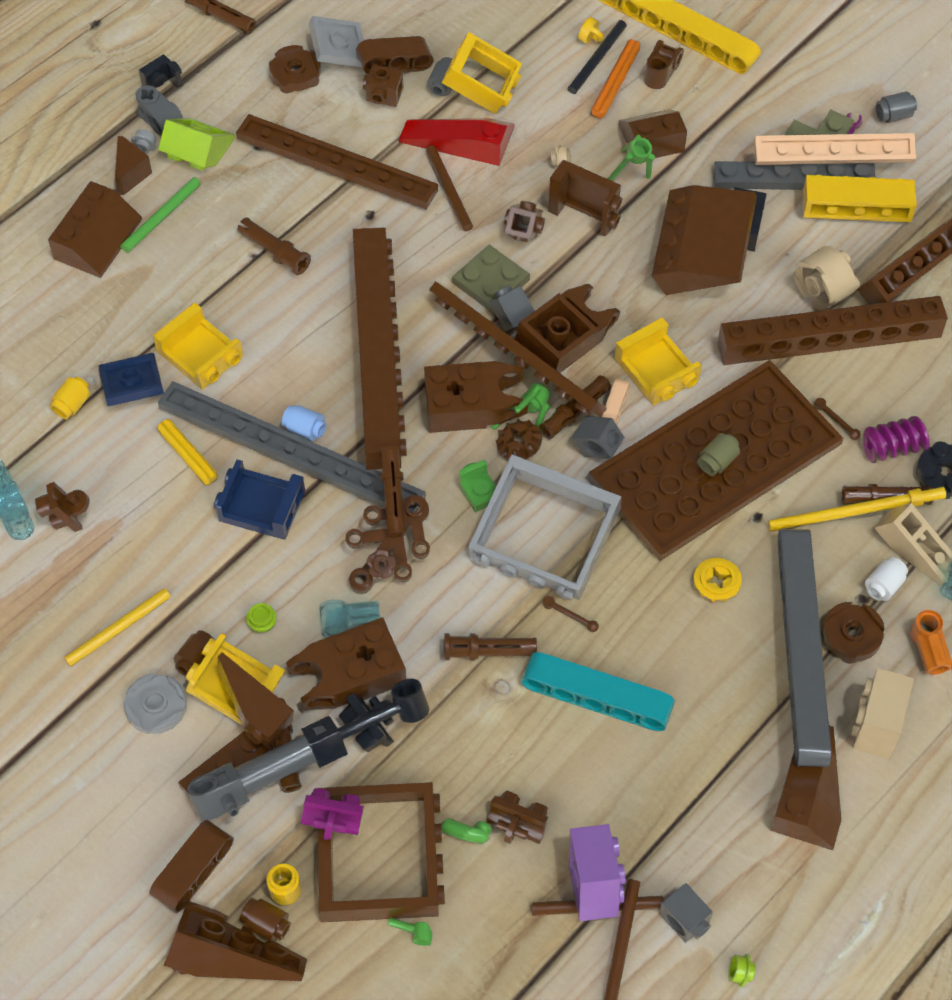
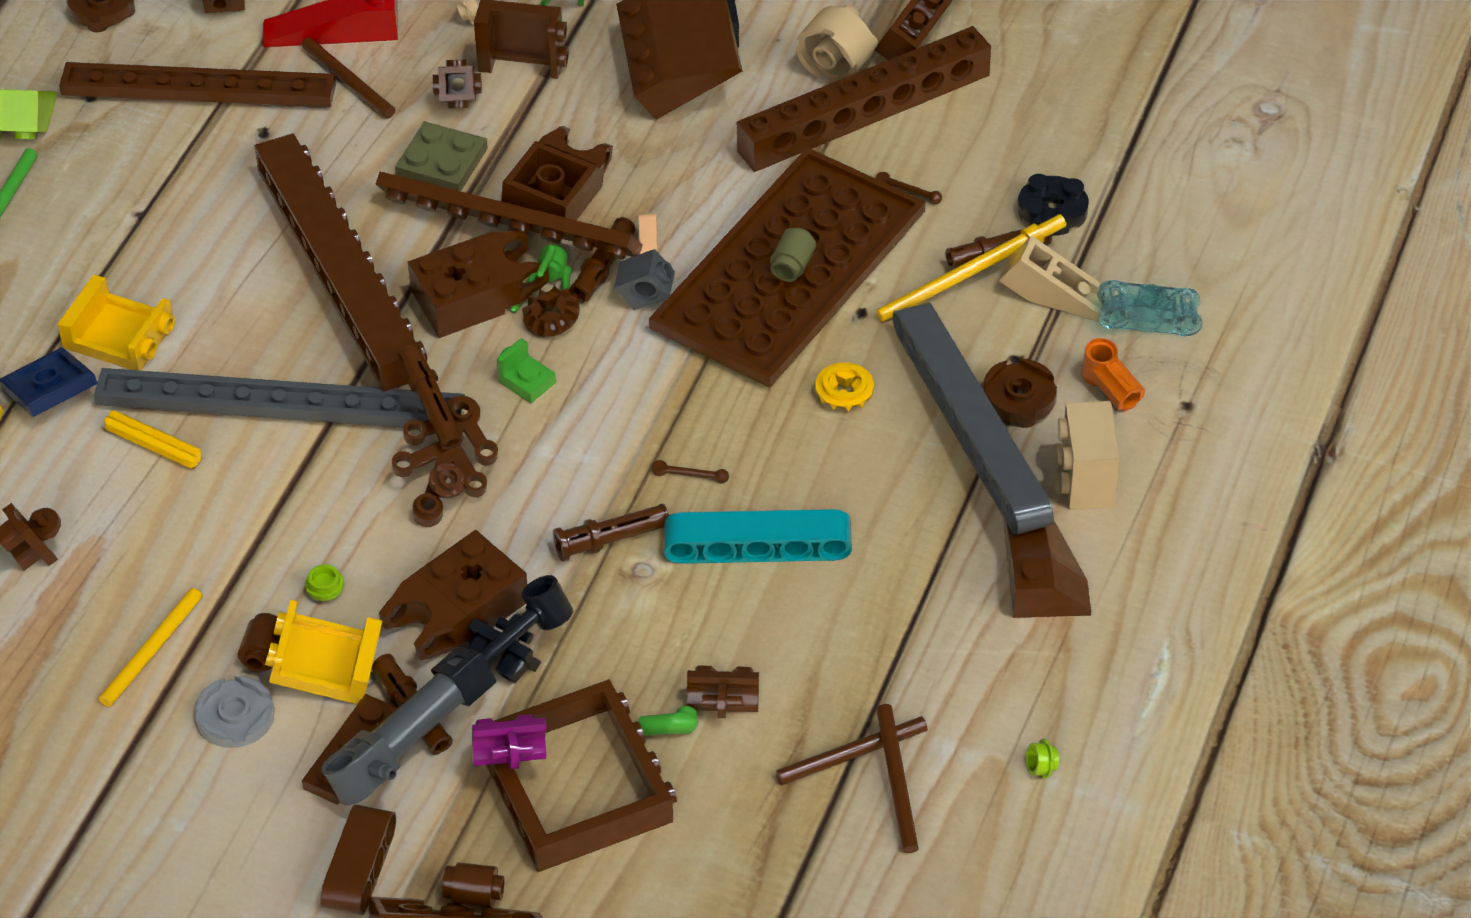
camera: 20 degrees left, 10 degrees down
dark blue panel [214,459,305,540] -> none
reddish brown slope [217,652,294,748] -> none
reddish brown pin [237,217,311,275] -> none
yellow brick [266,864,302,906] -> none
light blue brick [281,405,327,441] -> none
clear light blue piece [319,600,380,638] -> none
bright green hand [388,917,432,946] -> none
light grey window [468,454,621,600] -> none
dark grey brick [489,285,534,331] -> none
medium lavender brick [569,824,625,921] -> none
yellow panel [615,317,702,406] -> none
dark grey brick [659,883,713,943] -> none
magenta piece [863,416,930,463] -> none
white brick [865,557,908,601] -> none

